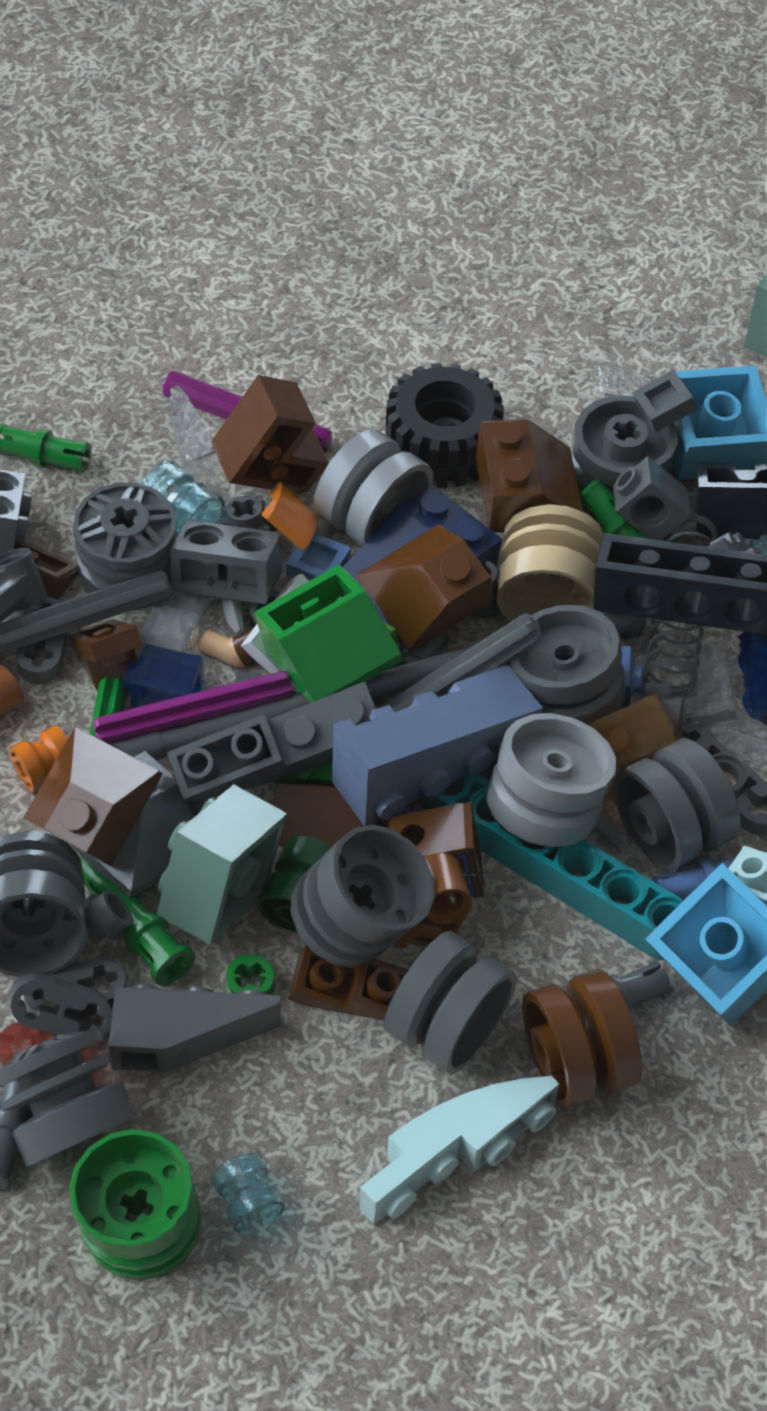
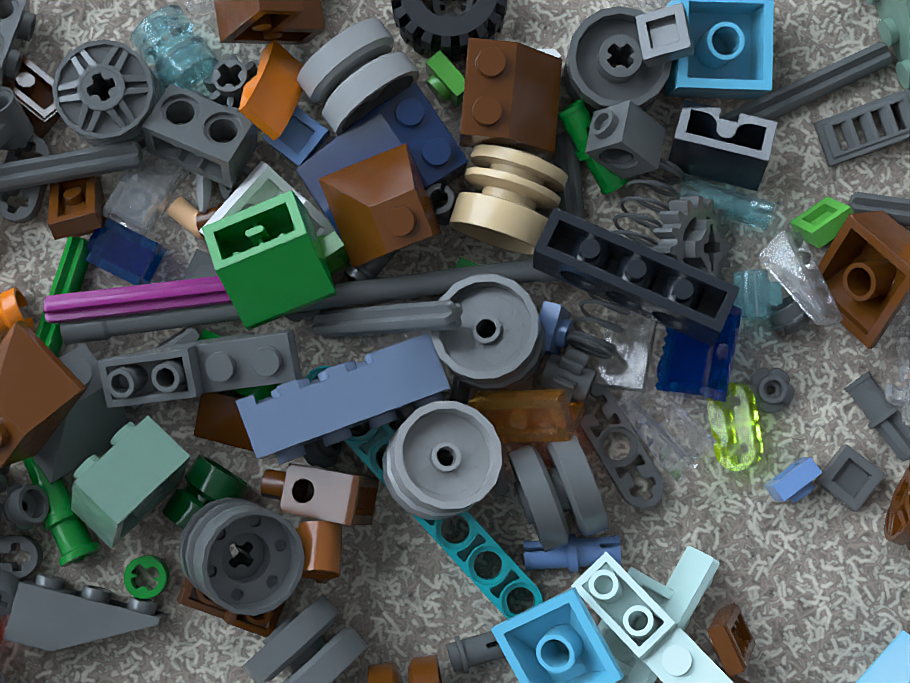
camera: 15 degrees right, 30 degrees up
none -> bright green plate [426,50,465,107]

